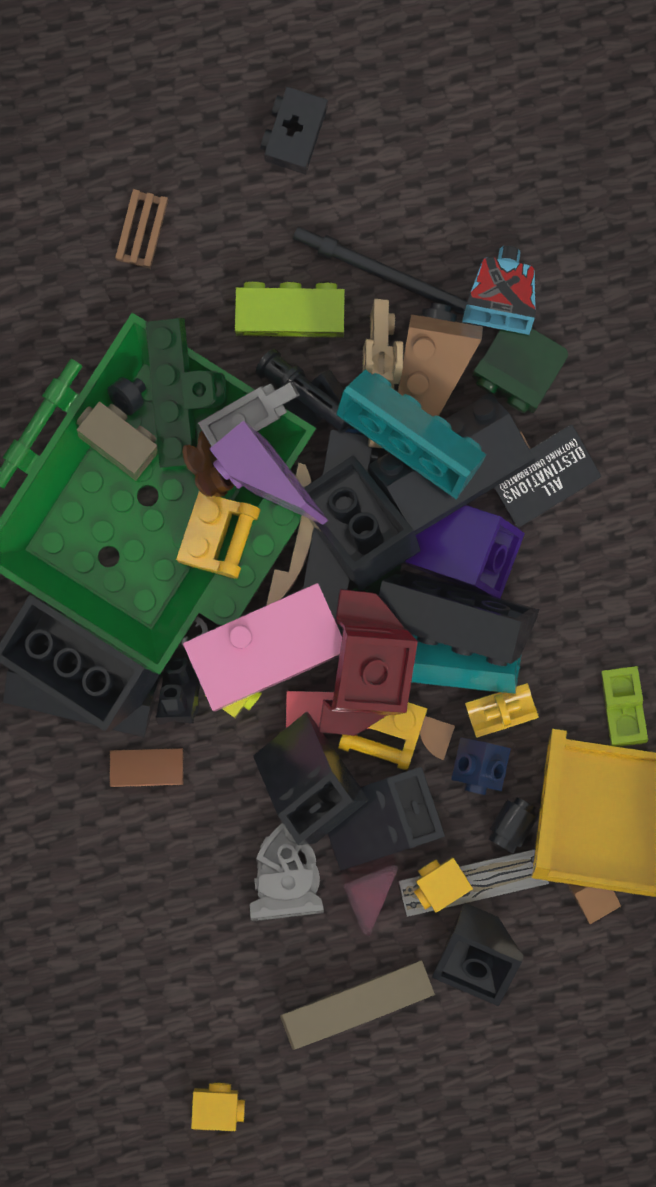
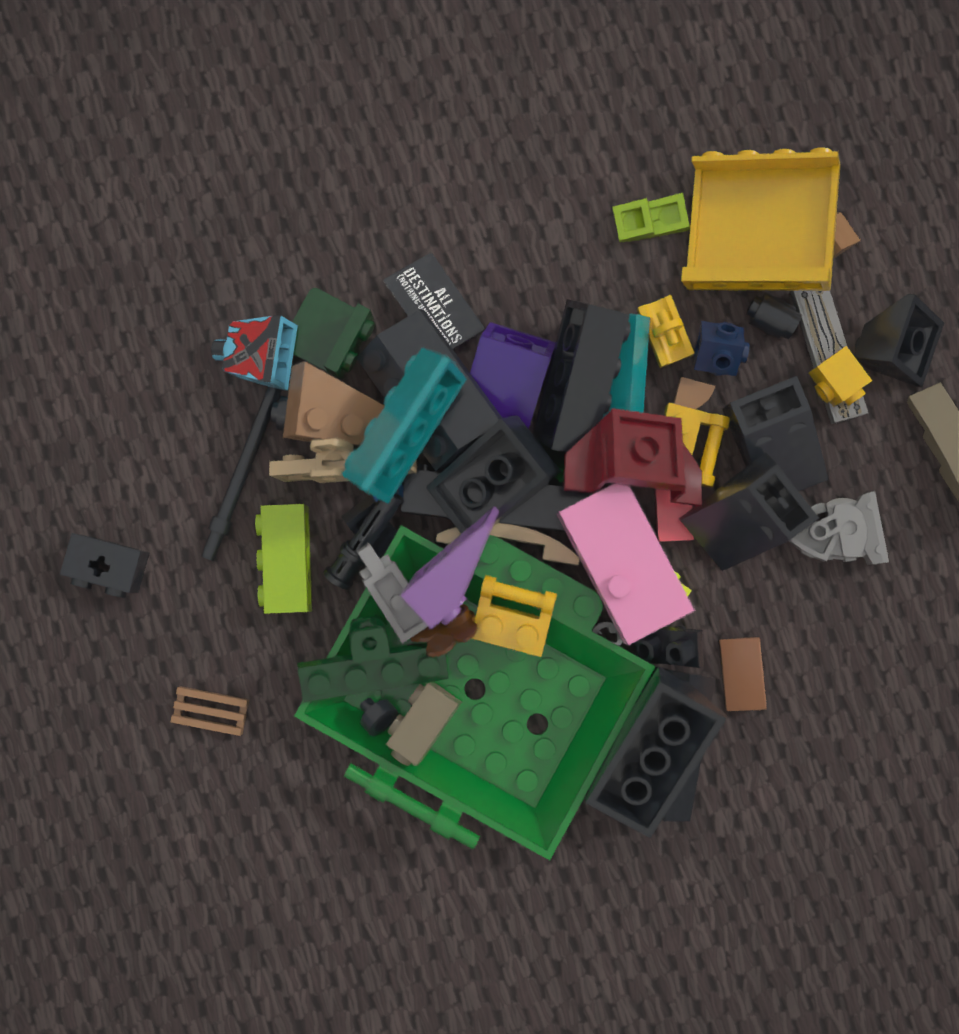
camera: 90 degrees left, 0 degrees up
clear pink slope [343,865,398,936] -> none

